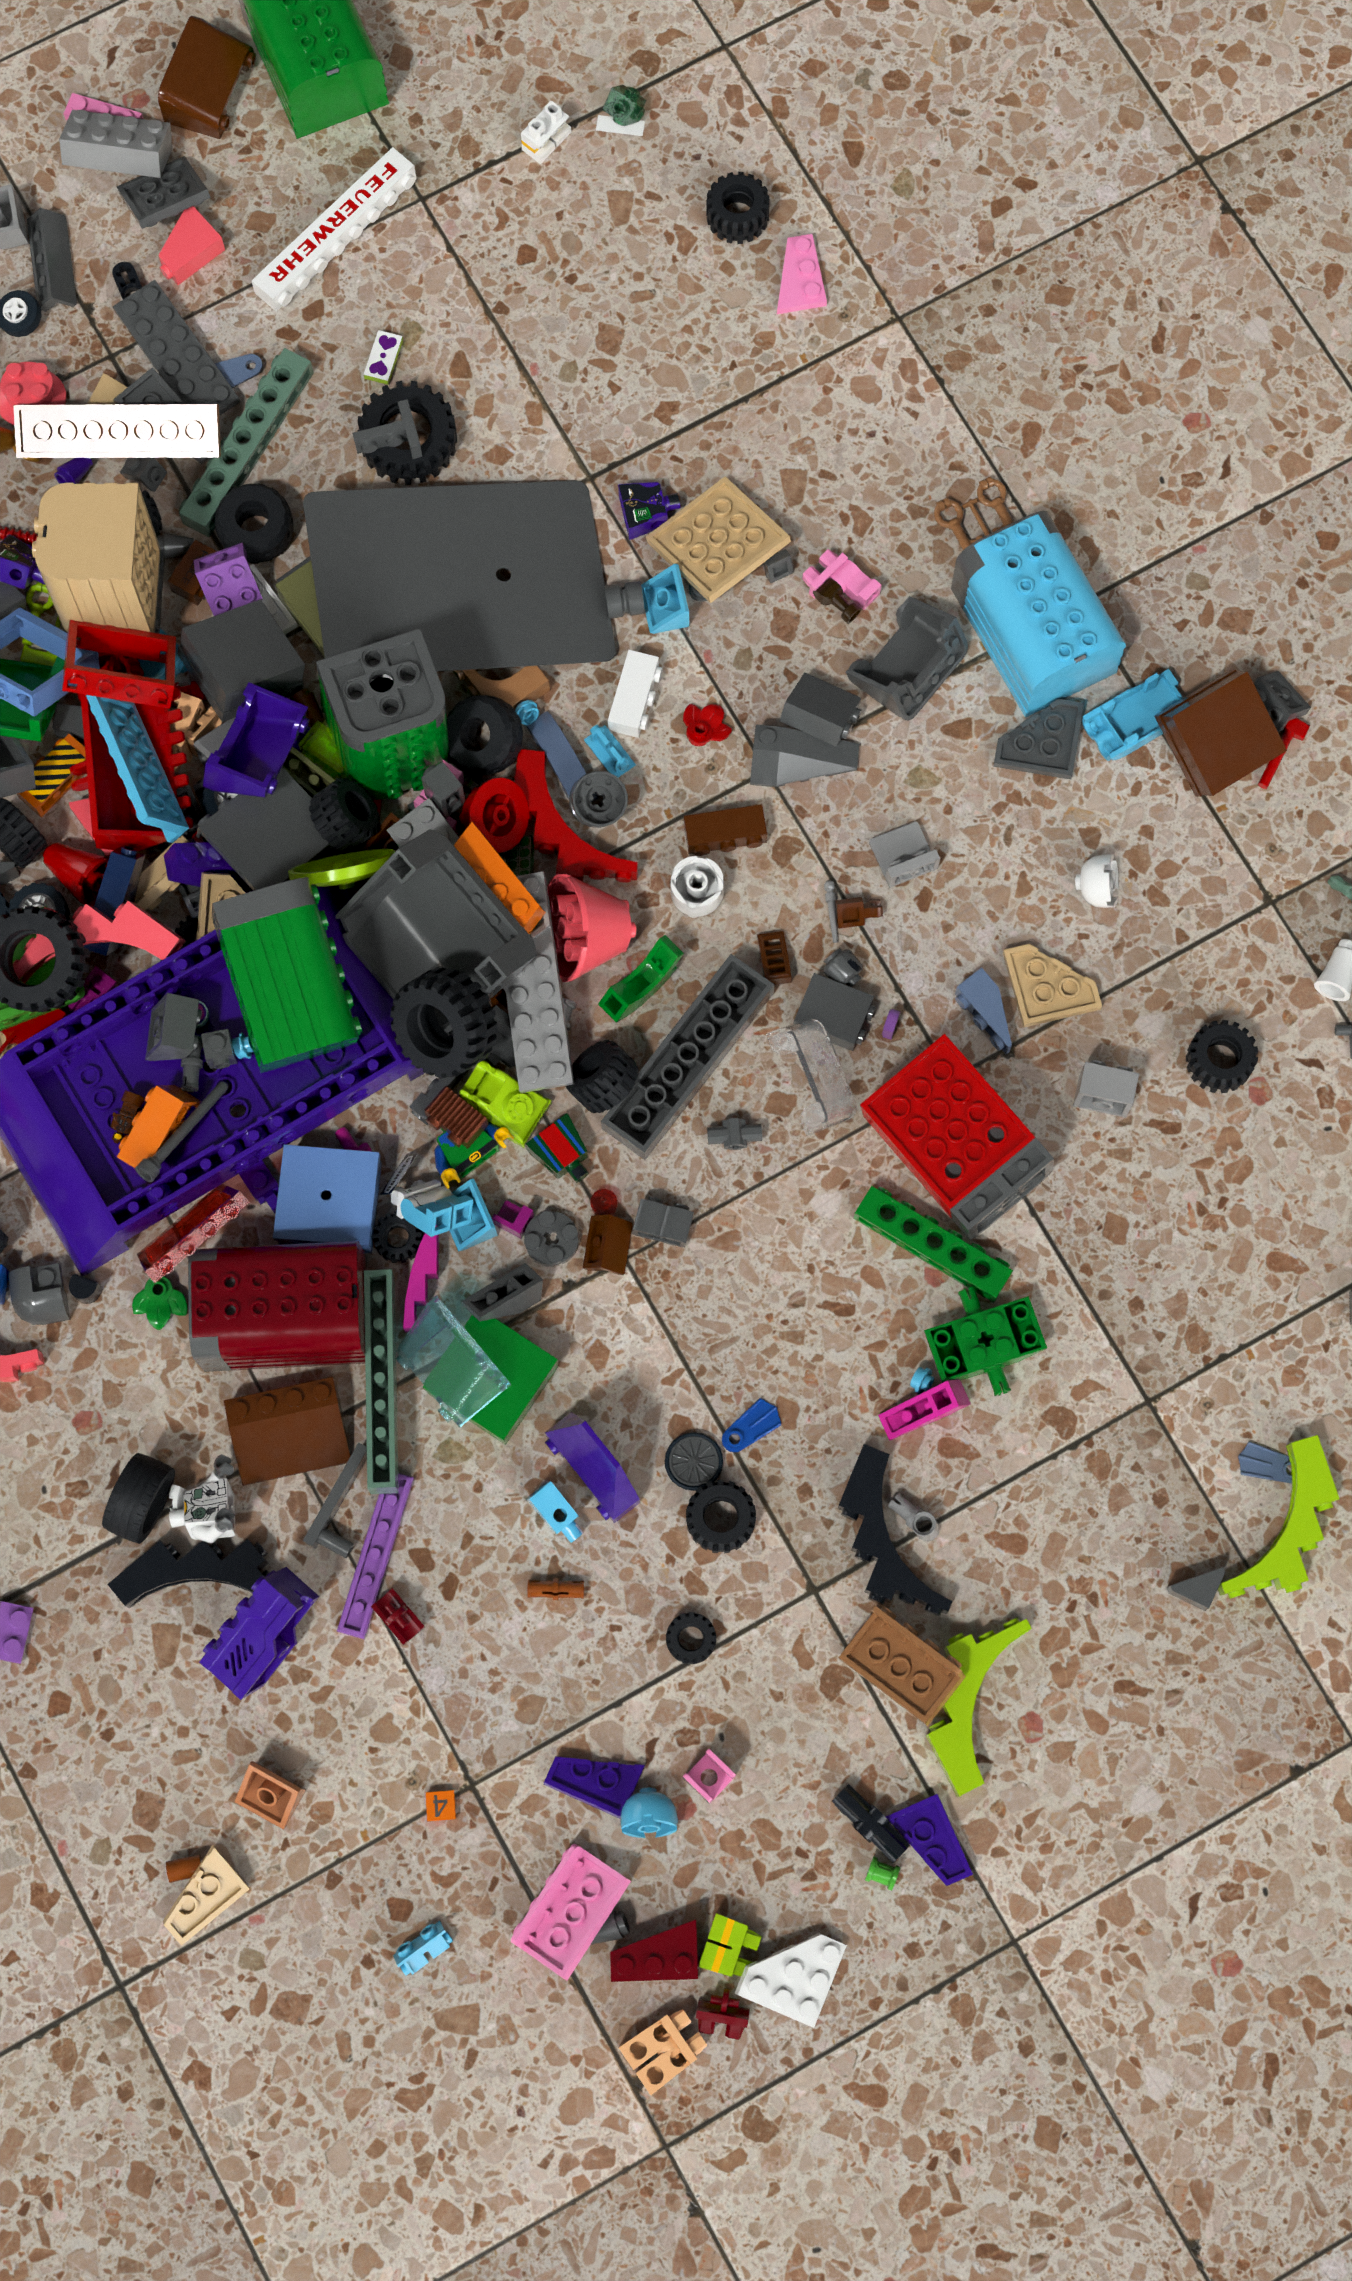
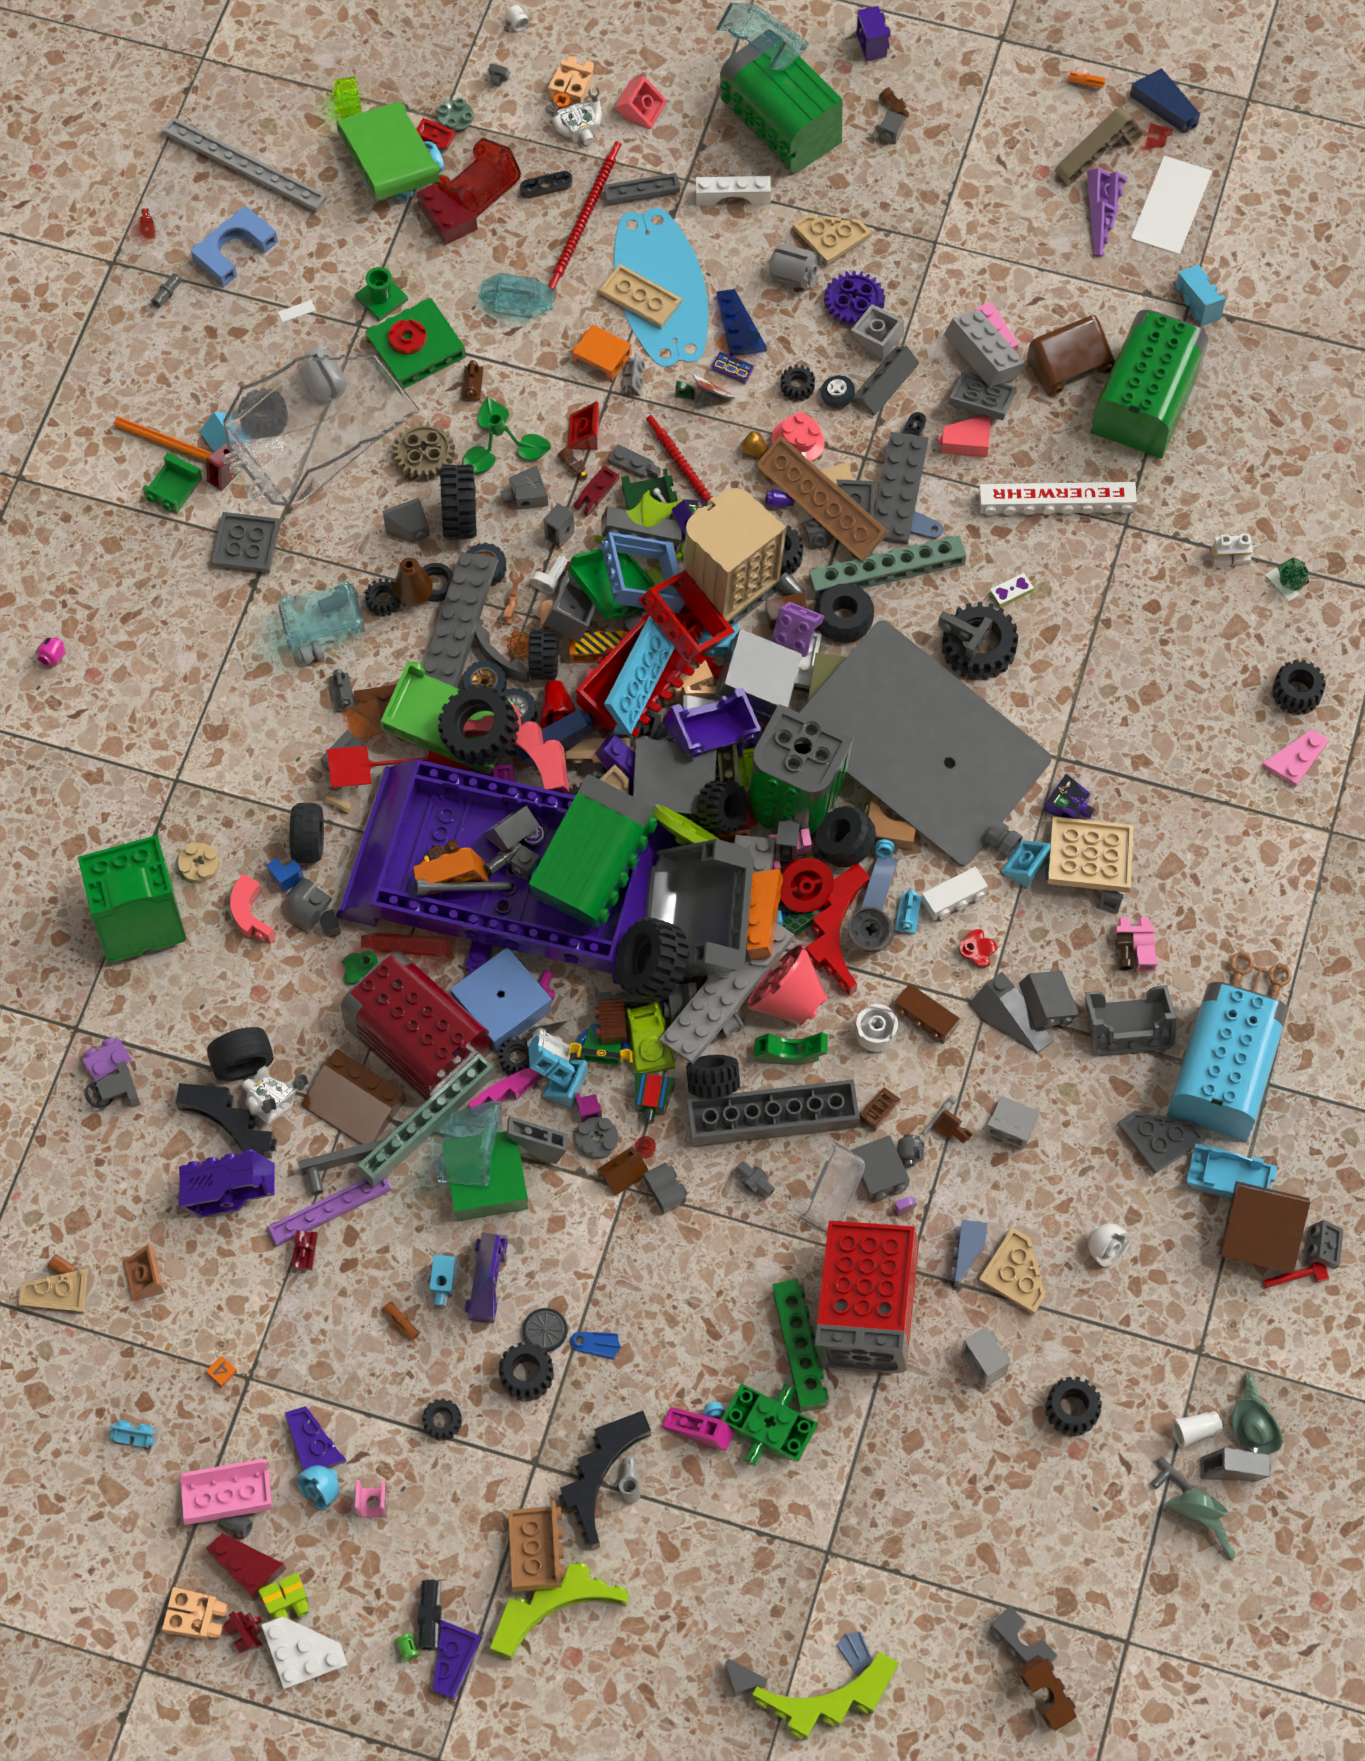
camera: 45 degrees right, 10 degrees down
none -> dark grey piece [84,1061,141,1109]

